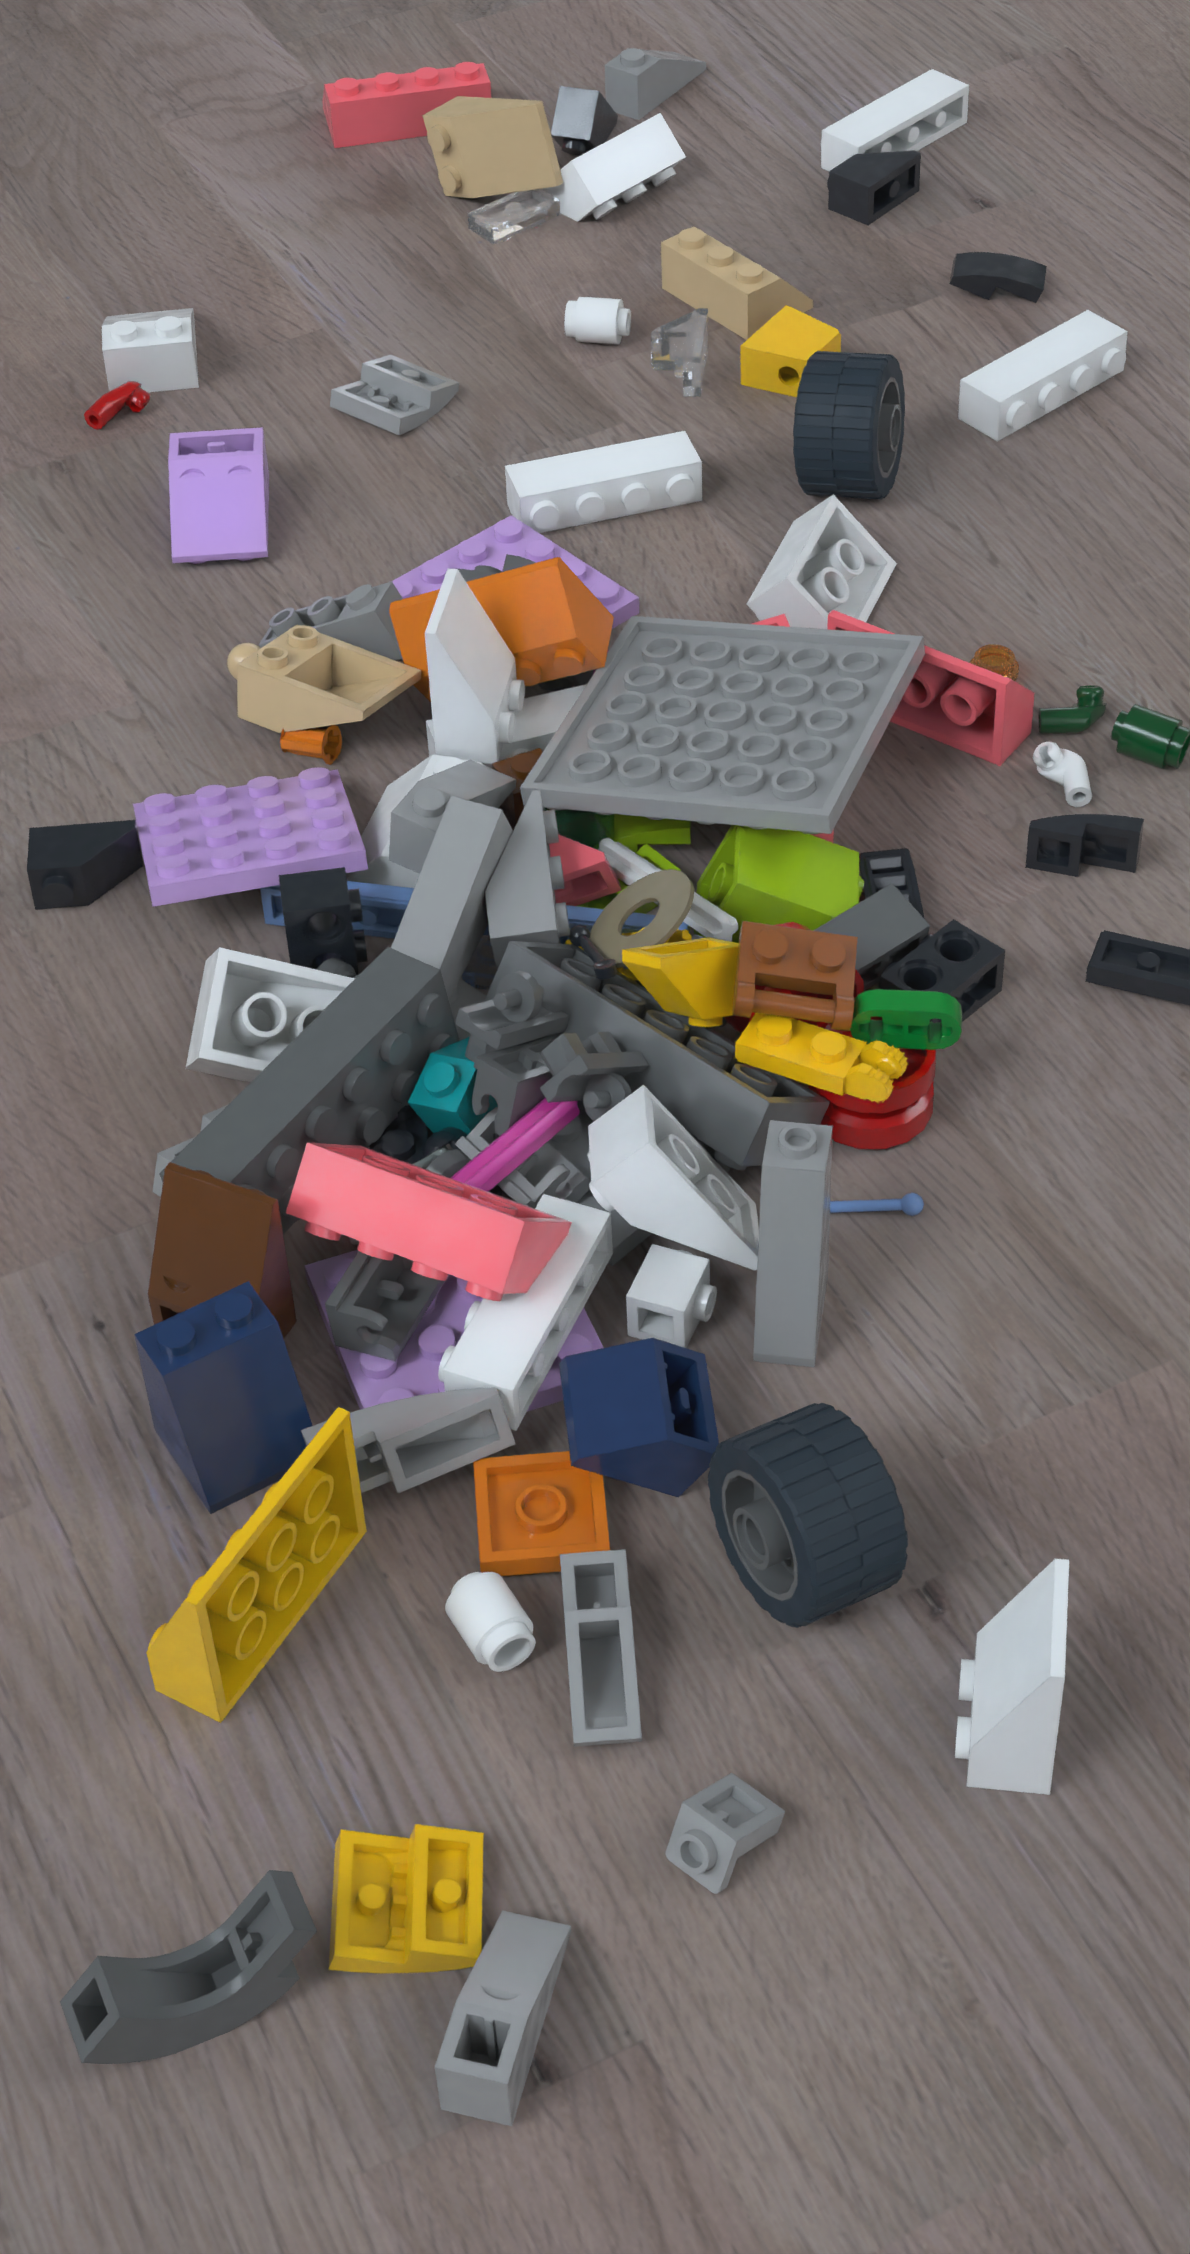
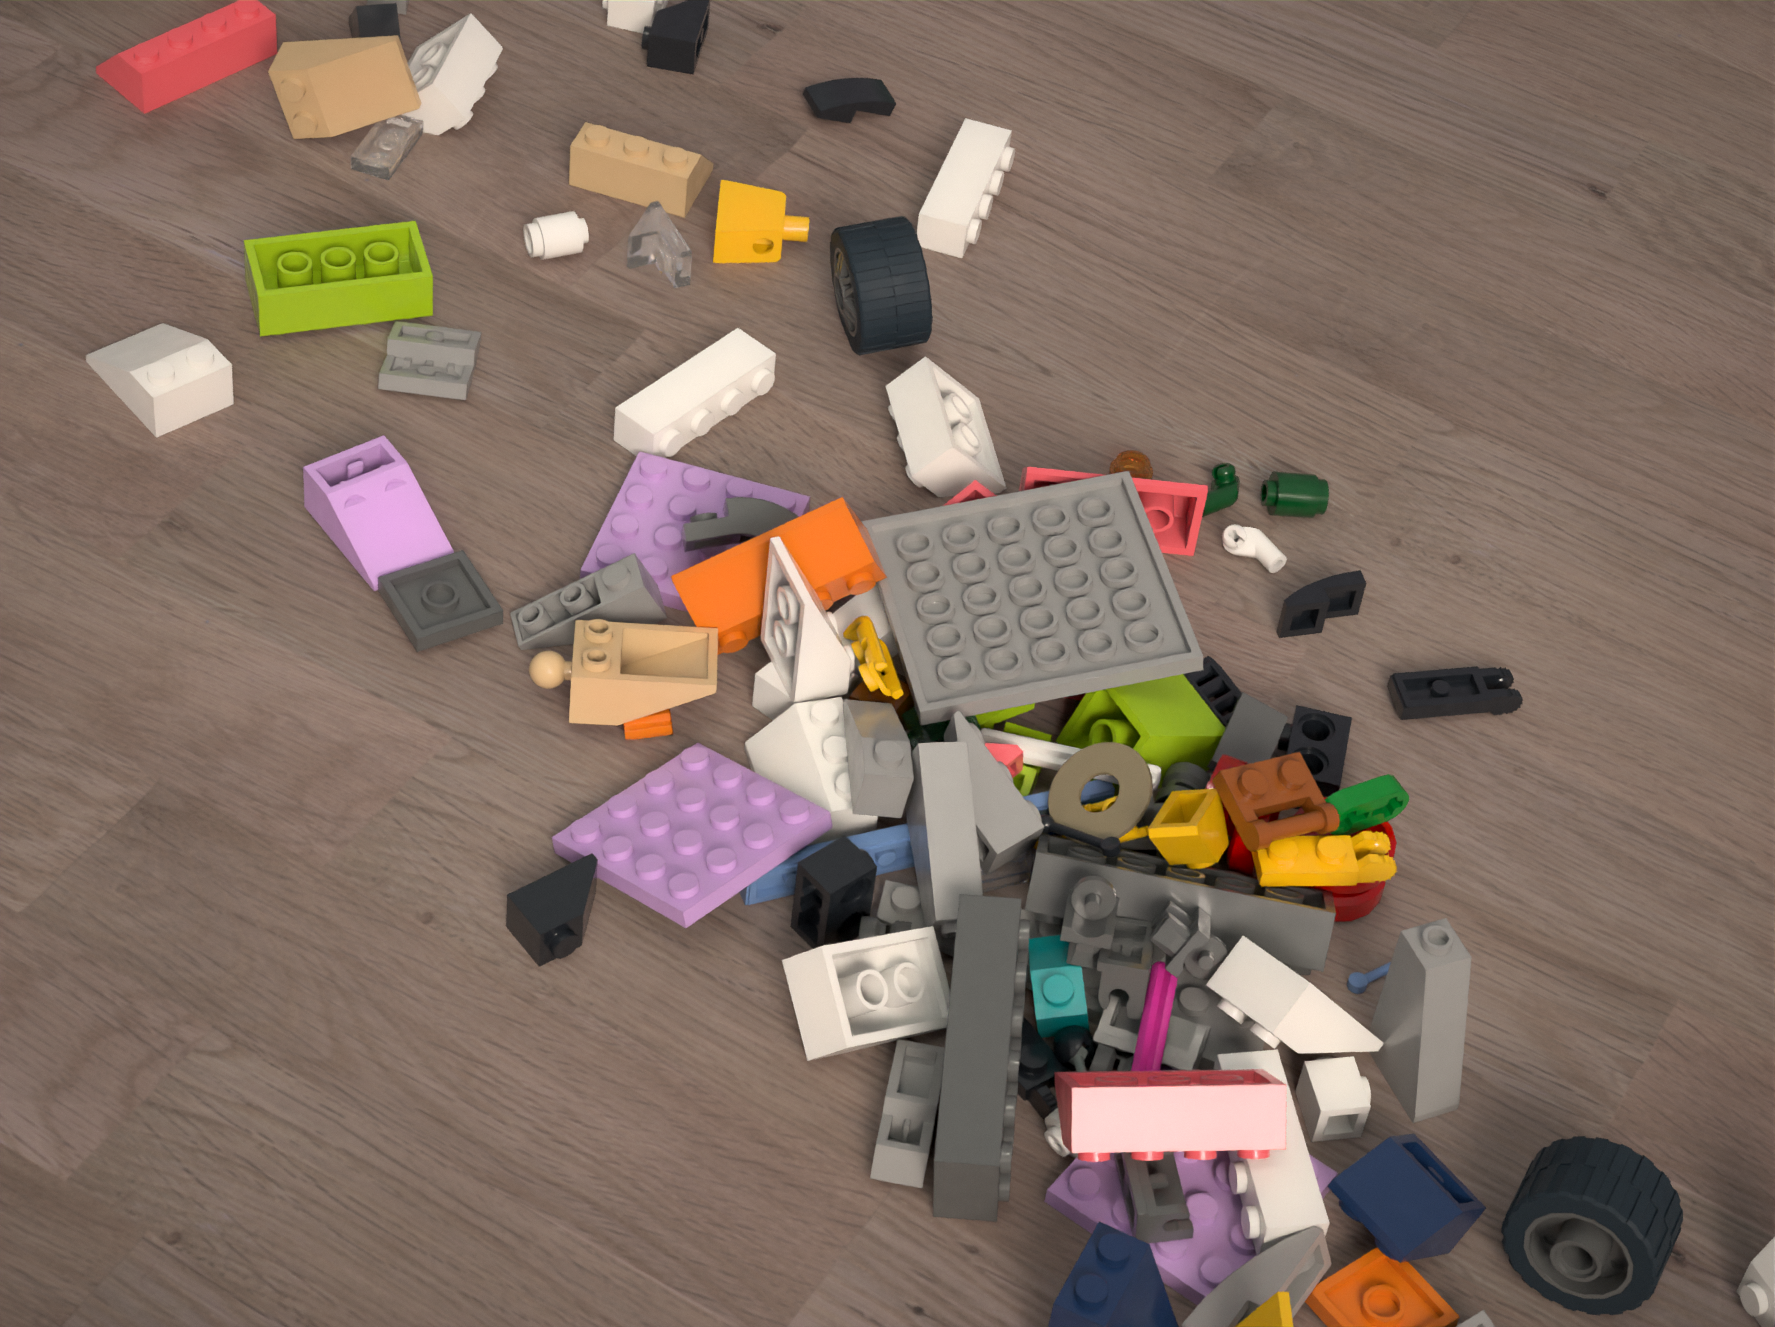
camera: 40 degrees left, 0 degrees up
red arm [84,381,150,430] -> none
reddish brown slope [148,1162,297,1339] -> none
none -> lime brick [243,221,433,336]
none -> dark grey plate [378,550,503,652]
none -> yellow piece [843,616,903,699]

